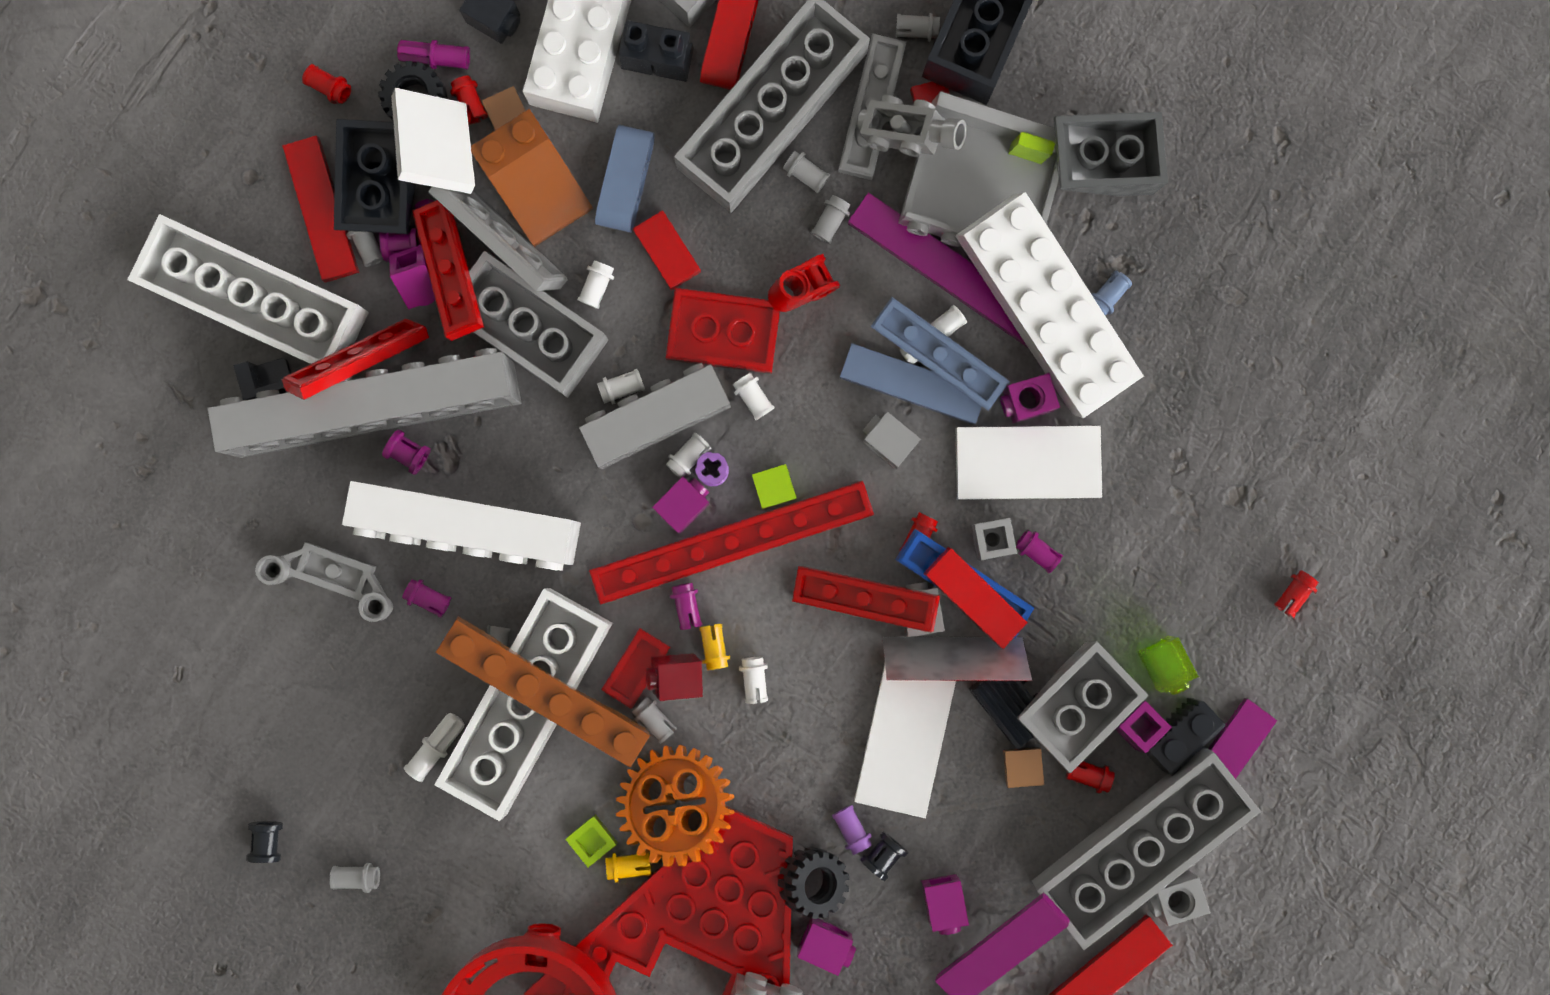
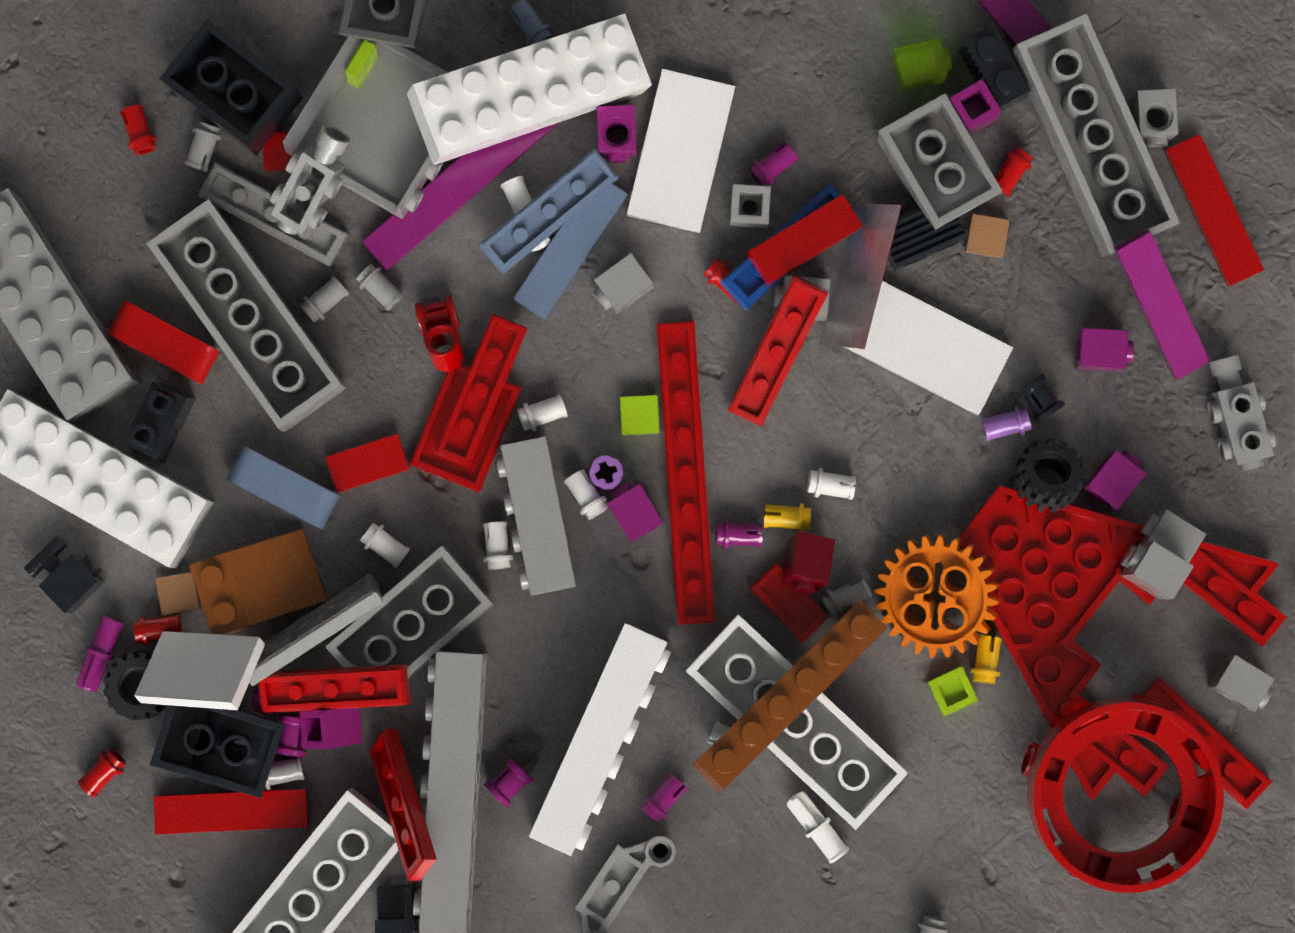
camera: 70 degrees left, 0 degrees up
none -> red tile [434,314,528,468]

